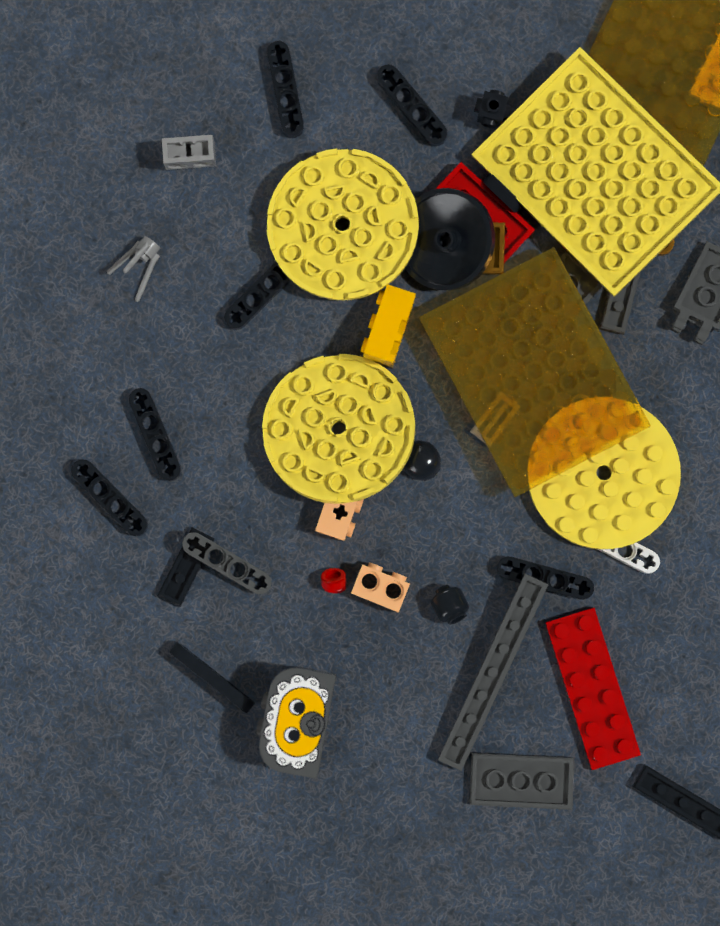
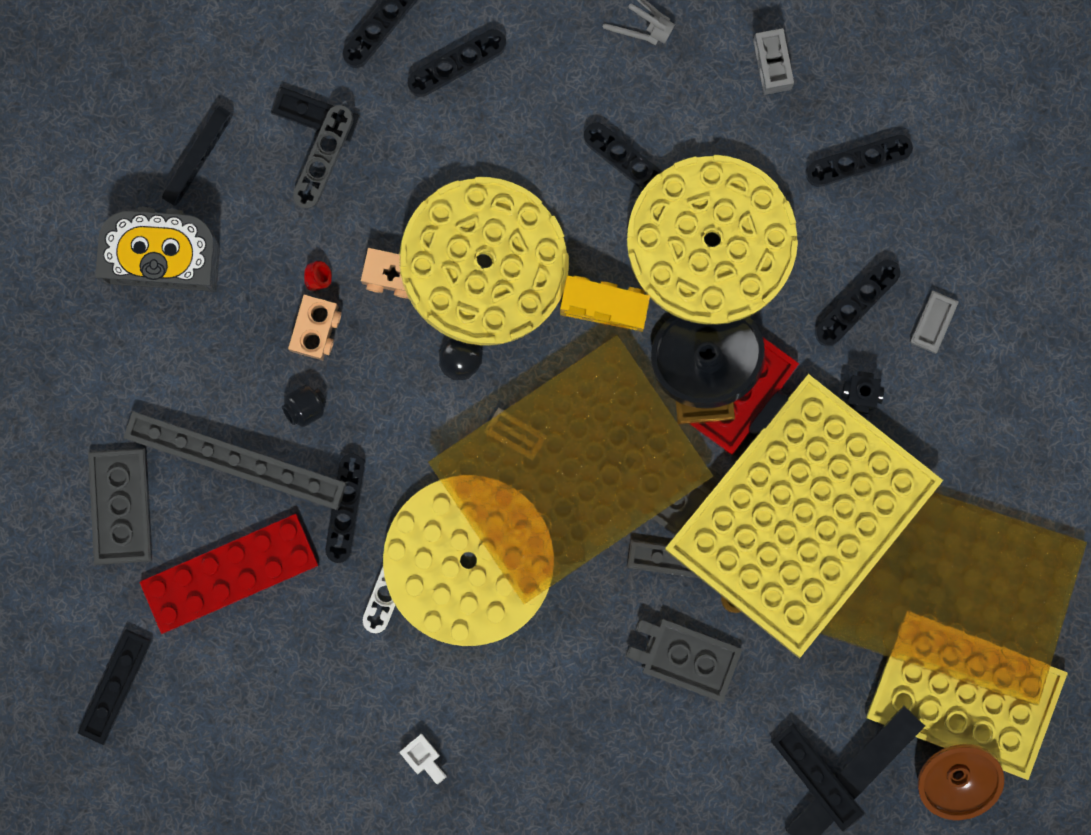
camera: 80 degrees right, 0 degrees up
none -> light grey tile [910,291,958,354]

